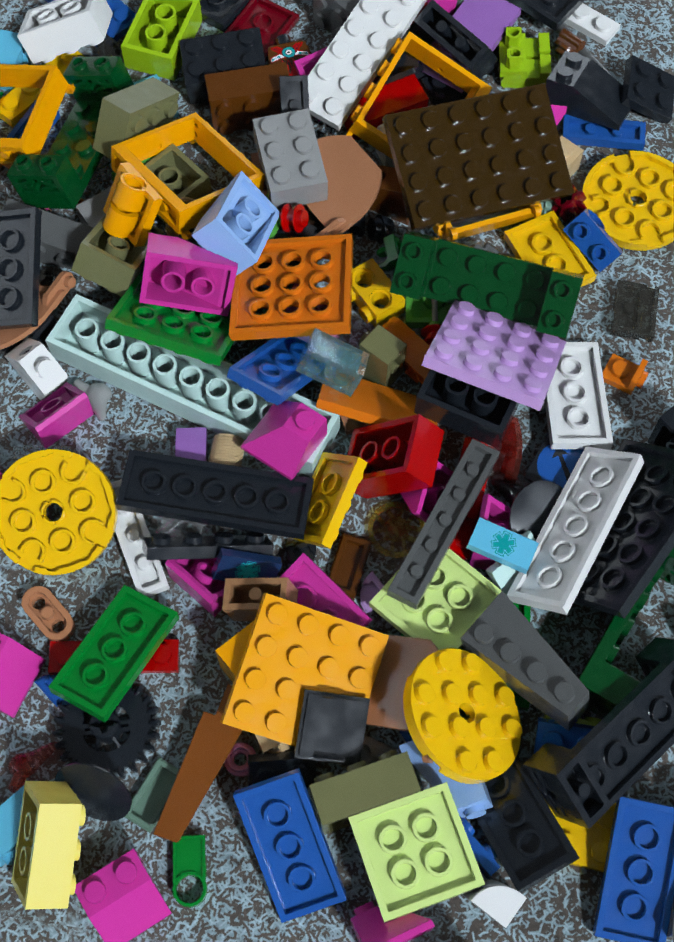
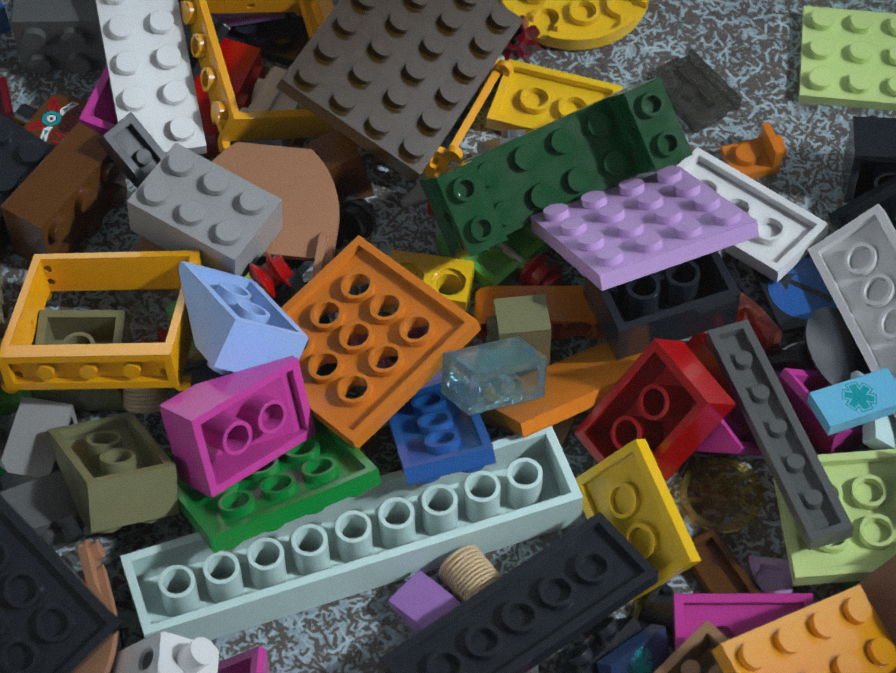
camera: 45 degrees left, 10 degrees down
light grey animal [73,379,112,421] -> none
light orange plate [103,162,163,247] -> none
dark pink slope [241,401,327,481] -> none
green tile [376,234,402,271] -> none
blue plate [562,209,623,272] -> none

